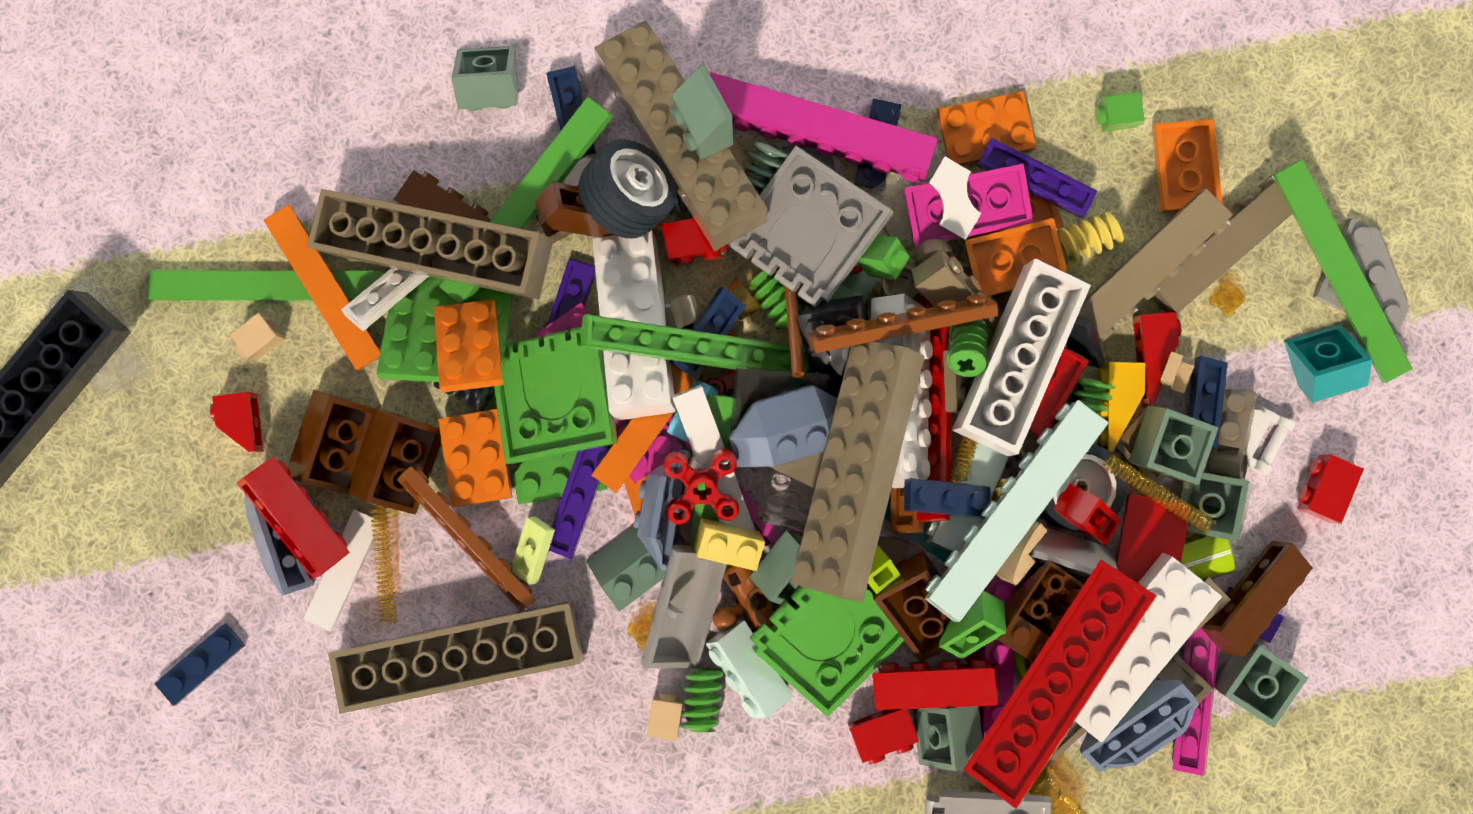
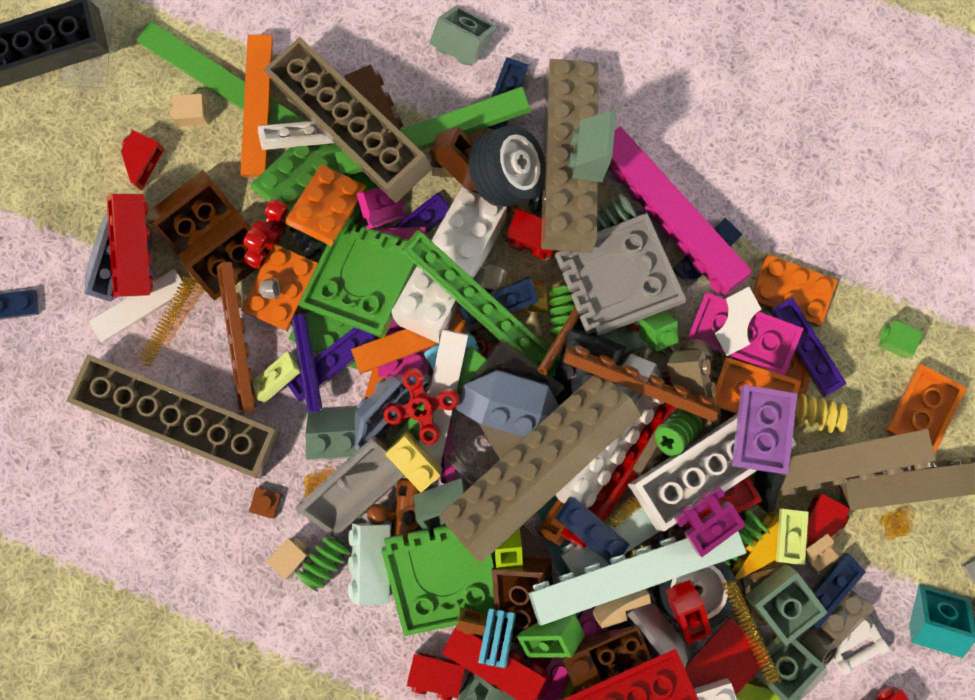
camera: 40 degrees right, 5 degrees down
none -> red gear [243,199,288,269]
none -> dark orange plate [249,487,282,519]
none -> light grey hinge [259,278,280,299]
none -> dark purple axle [292,314,322,413]
none -> dark pink plate [357,188,407,229]
none -> dark orange plate [457,607,486,636]
none -> medium azure tile [478,608,517,668]
none -> magenta plate [674,486,745,557]
none -> medium lavender plate [732,385,797,475]
none -> yellowish green plate [776,509,808,565]

